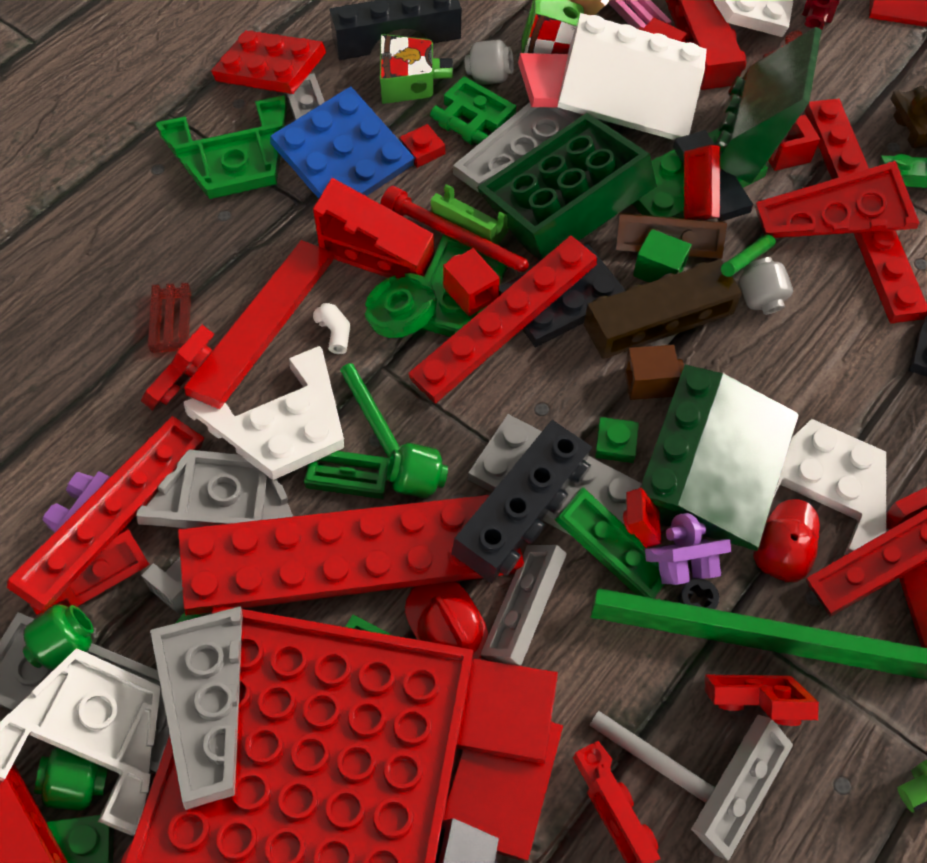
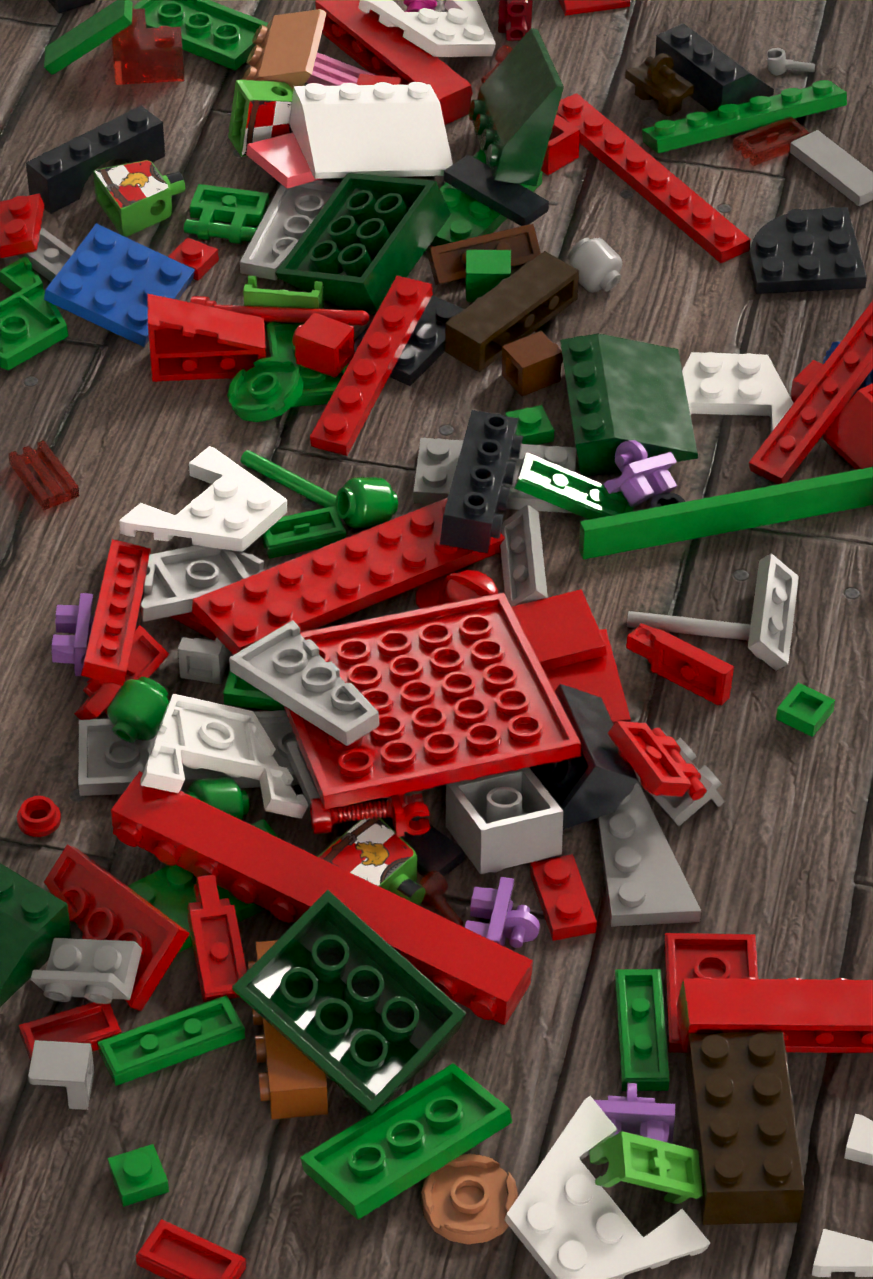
camera: 25 degrees left, 15 degrees down
red plate [141,324,215,411] -> none
red tile [184,240,333,410] -> none
white arm [313,303,350,354] -> none
light grey head [465,39,514,85] -> none
red plate [623,487,661,548] -> none
red tile [684,145,720,220] -> none
red plate [705,674,819,726] -> none
green bar [721,235,776,277] -> none
red cap [753,499,820,582] -> none
red wing [755,161,920,238] -> none

